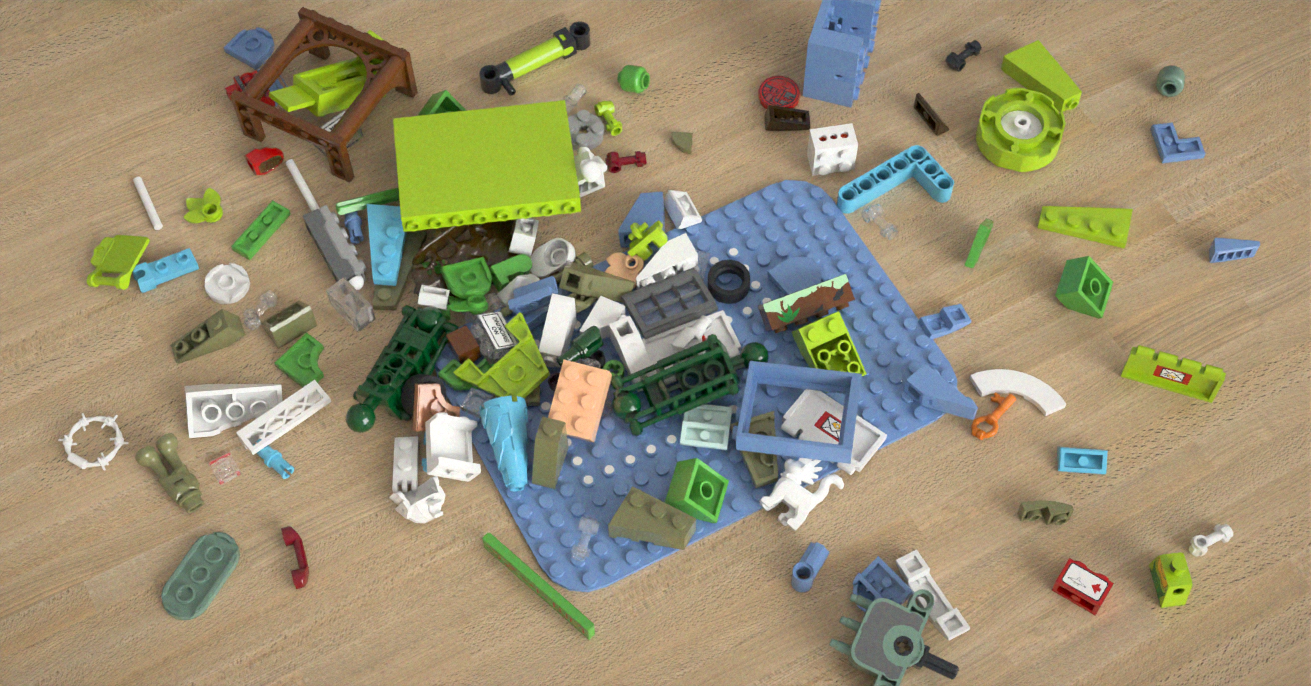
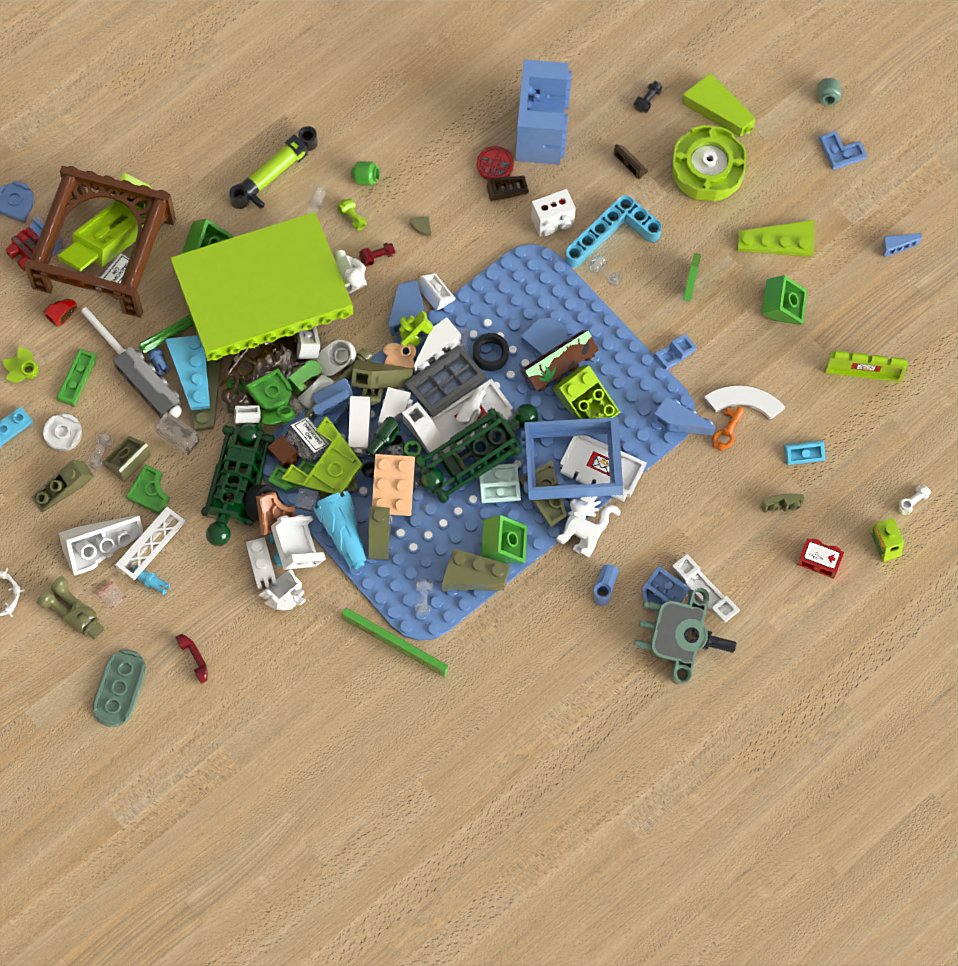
camera: 15 degrees left, 10 degrees up
light grey plate [568,110,604,150] -> none

